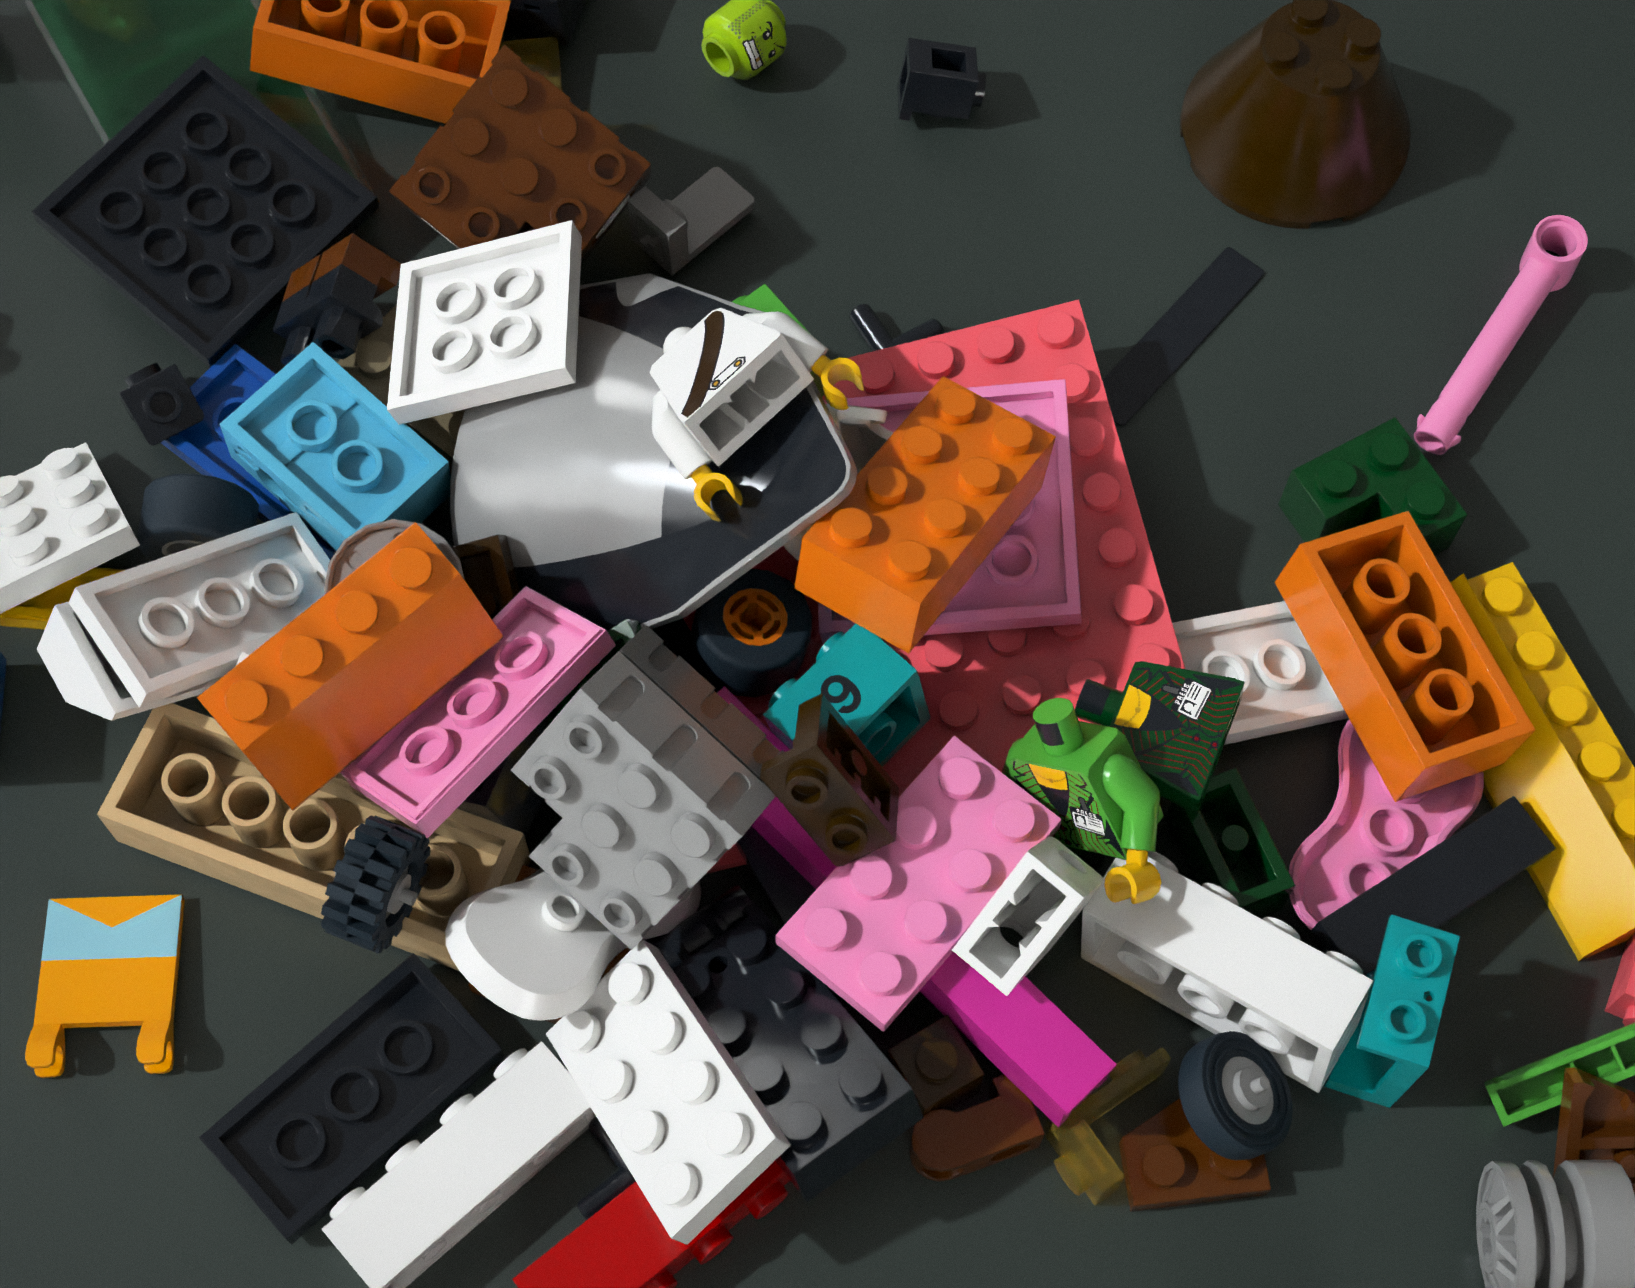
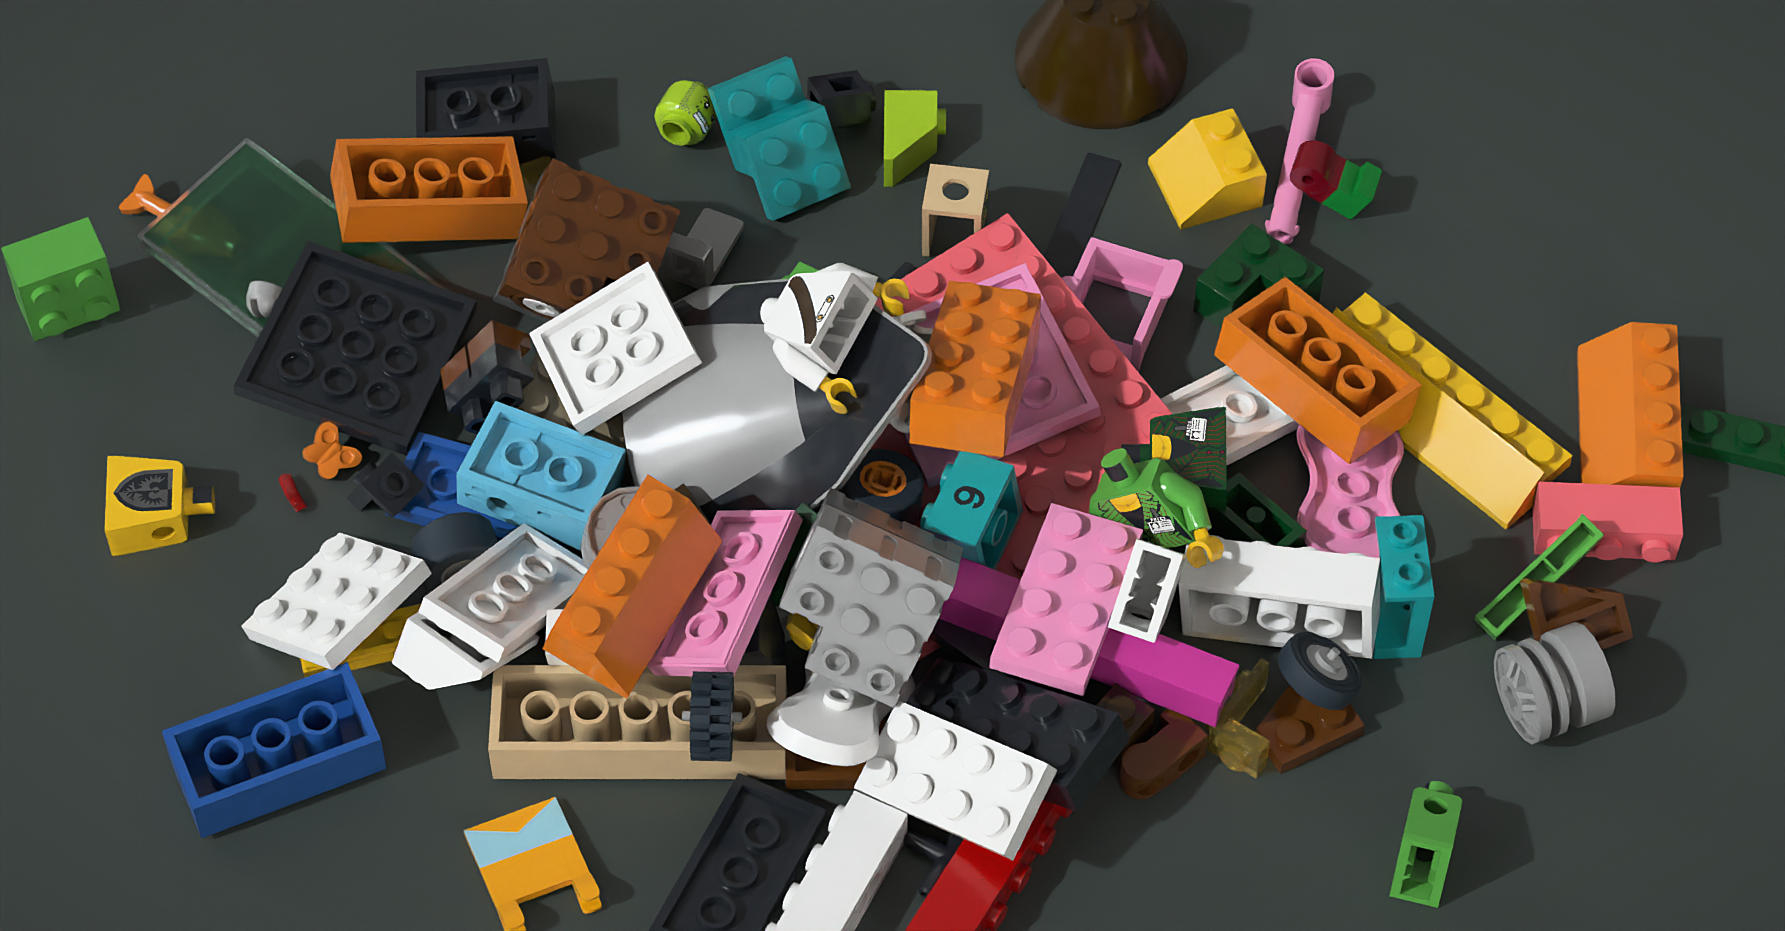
camera: 20 degrees left, 10 degrees down
dark brown bracket [760,693,899,866] -> none
black tile [1311,796,1556,977] -> none
none -> light grey hinge [246,281,283,318]
none -> red leg [279,473,308,512]
none -> orange piece [302,421,362,480]
none -> teal bracket [708,56,851,221]
none -> lime slope [884,90,946,187]
none -> tan piece [922,164,989,257]
none -> bright pink piece [1062,237,1183,372]
none -> yellow slope [1148,108,1267,230]
none -> leg [1289,140,1382,220]

